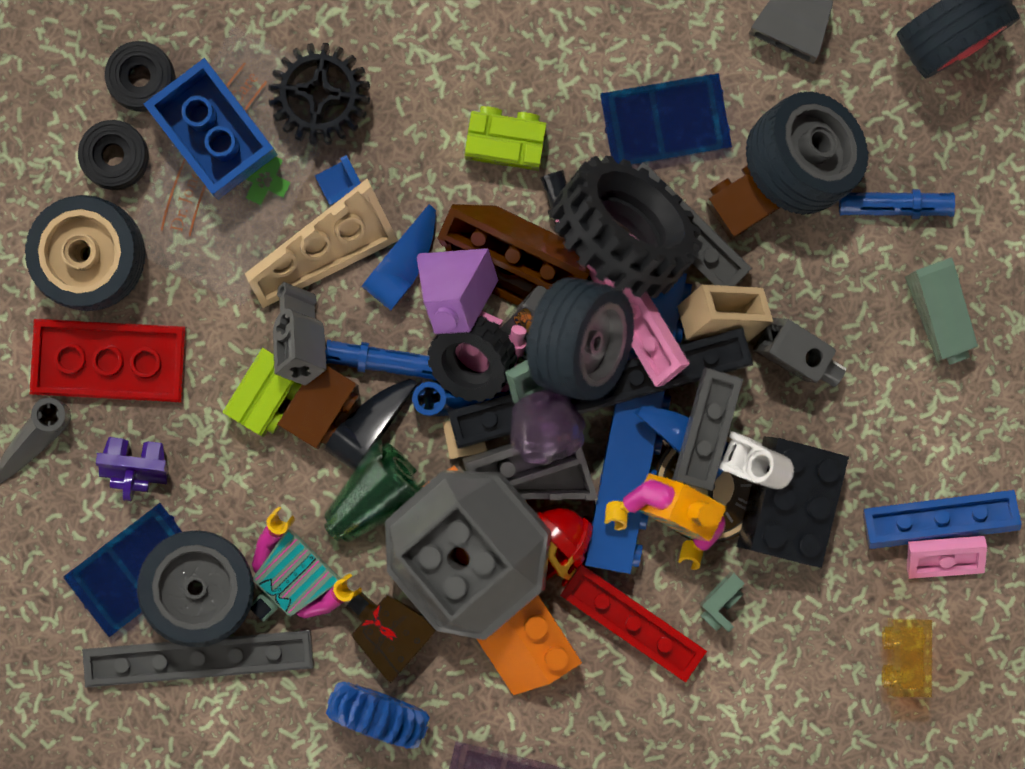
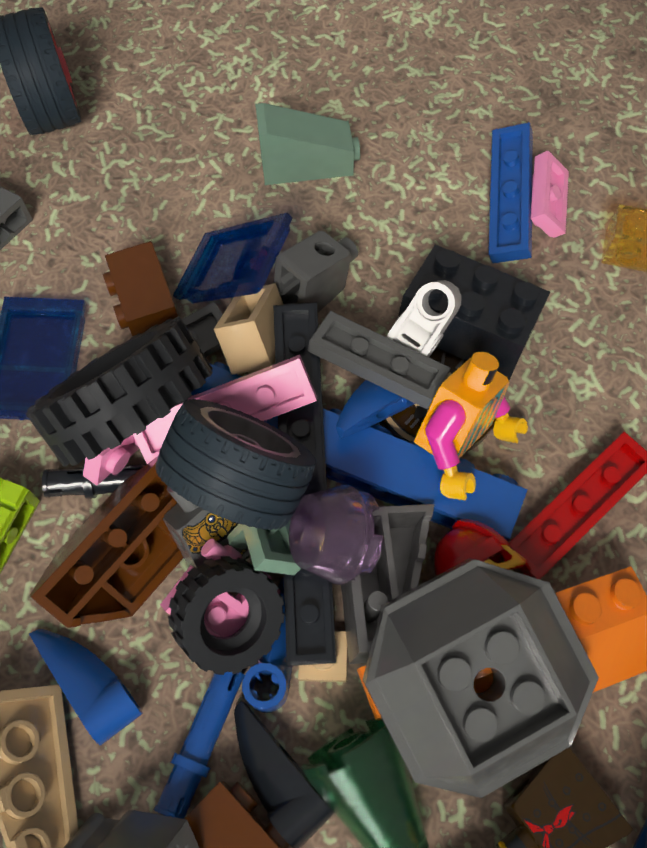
camera: 75 degrees left, 20 degrees down
medium lavender slope [417,248,498,334] -> none
sand green bracket [699,572,745,632] -> none
black wheel [746,91,869,215] -> none
blue pin [839,189,955,219] -> none
none -> clear blue piece [173,213,293,304]

